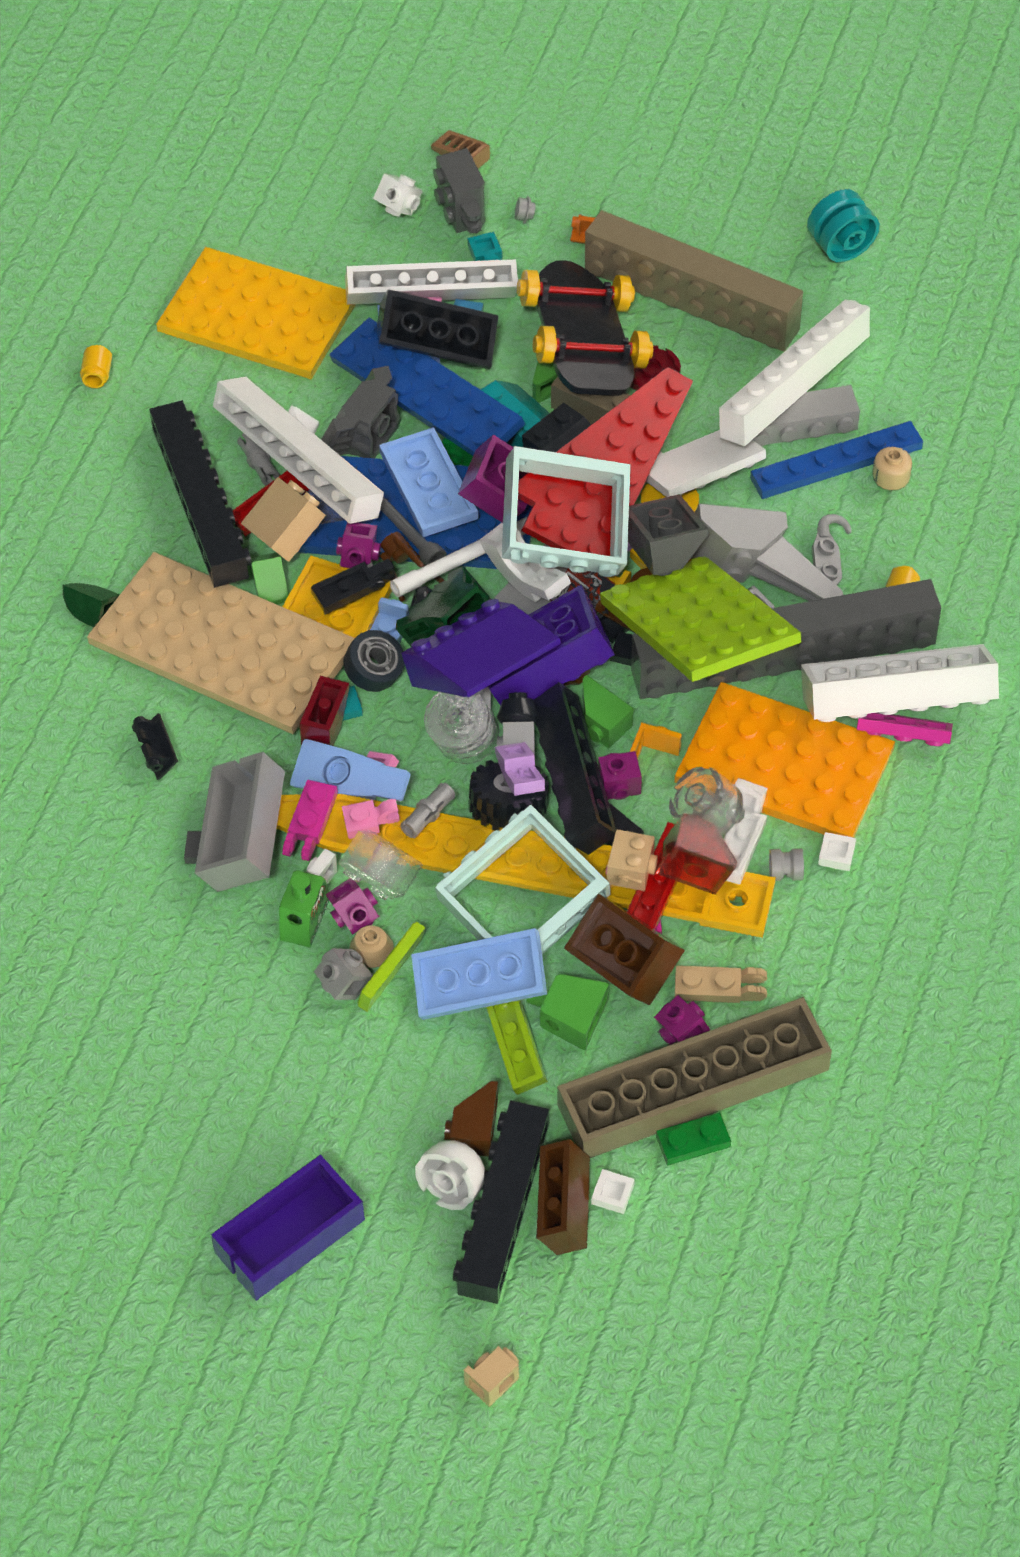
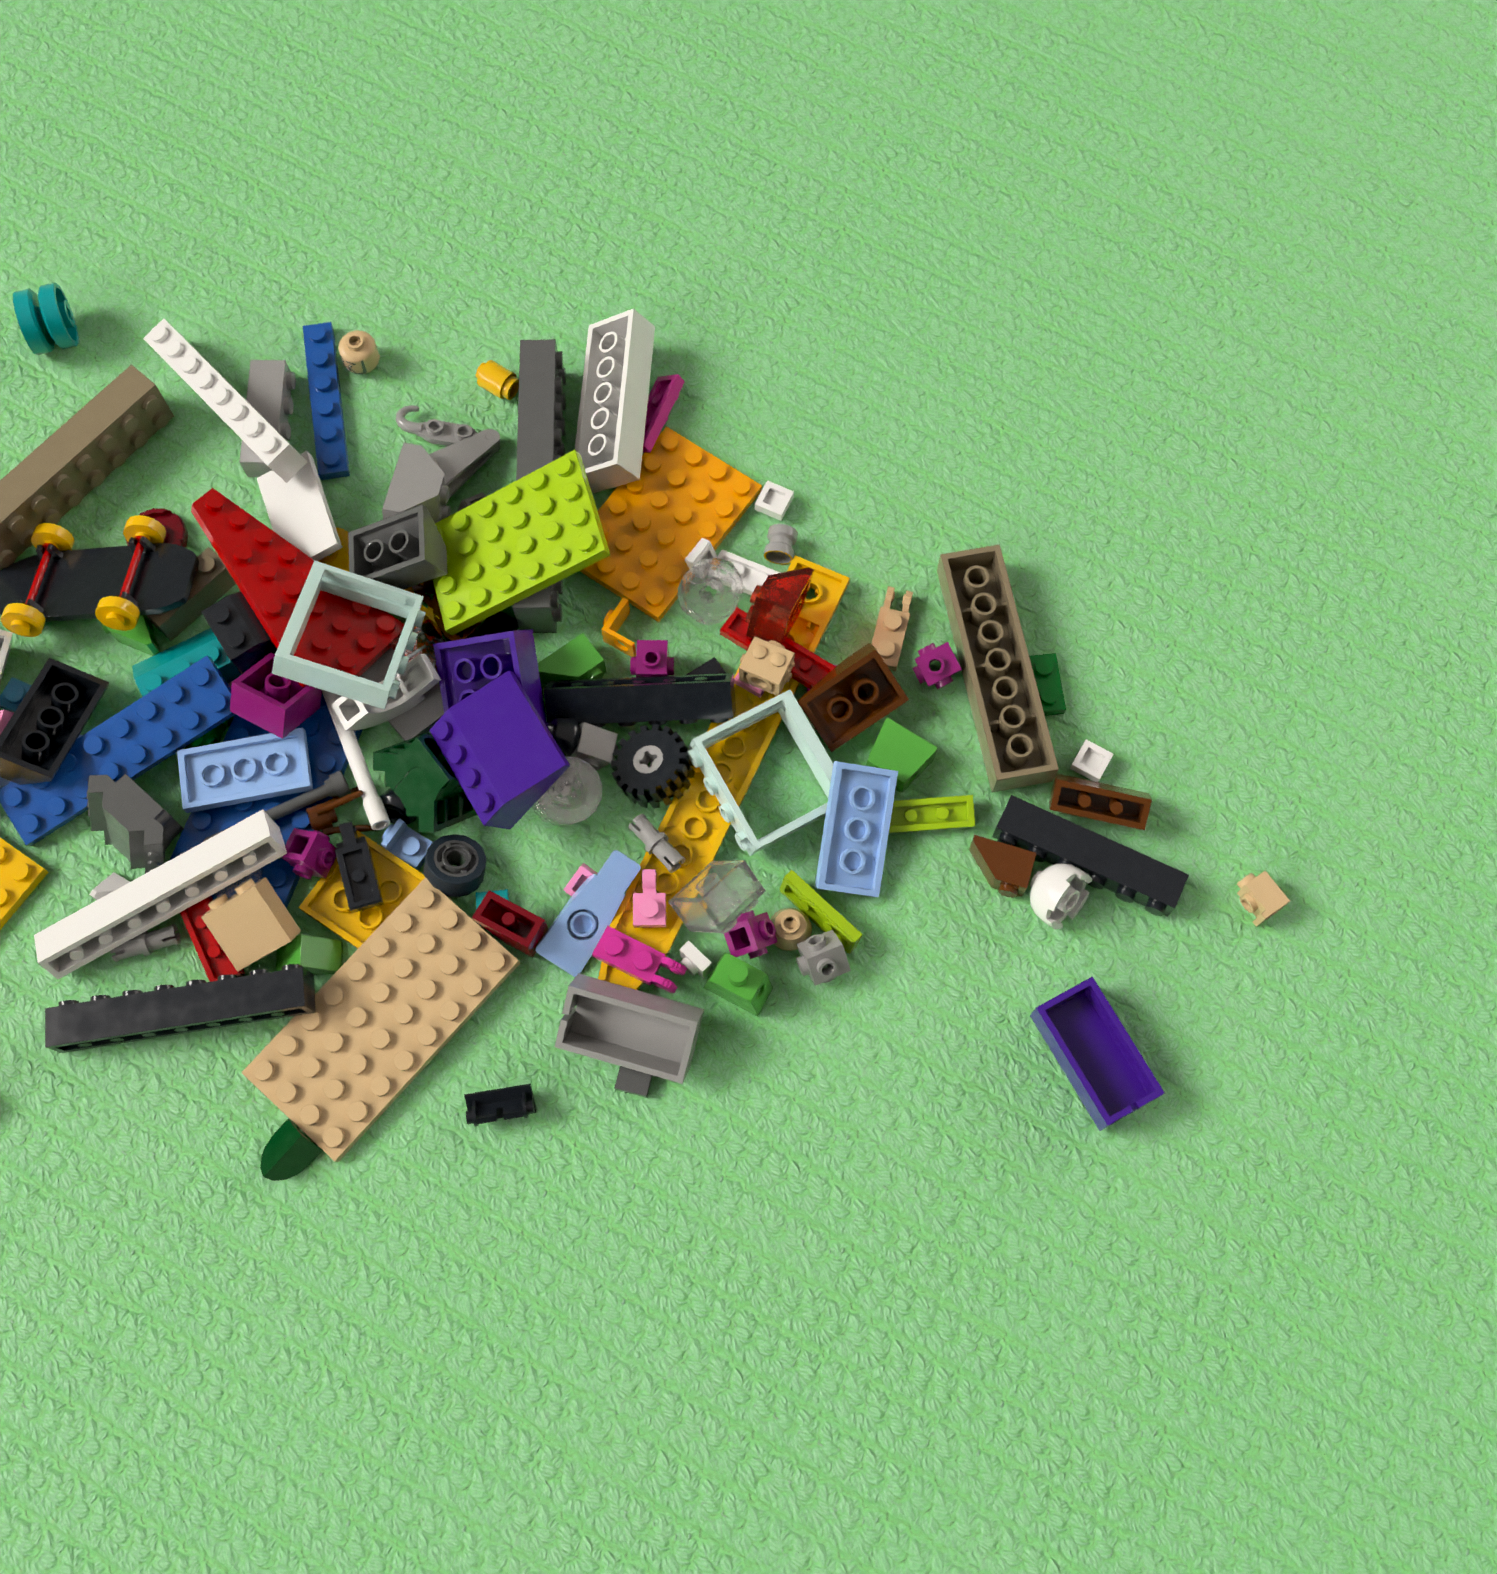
camera: 80 degrees left, 15 degrees up
lavender slope [495,742,545,796] -> none

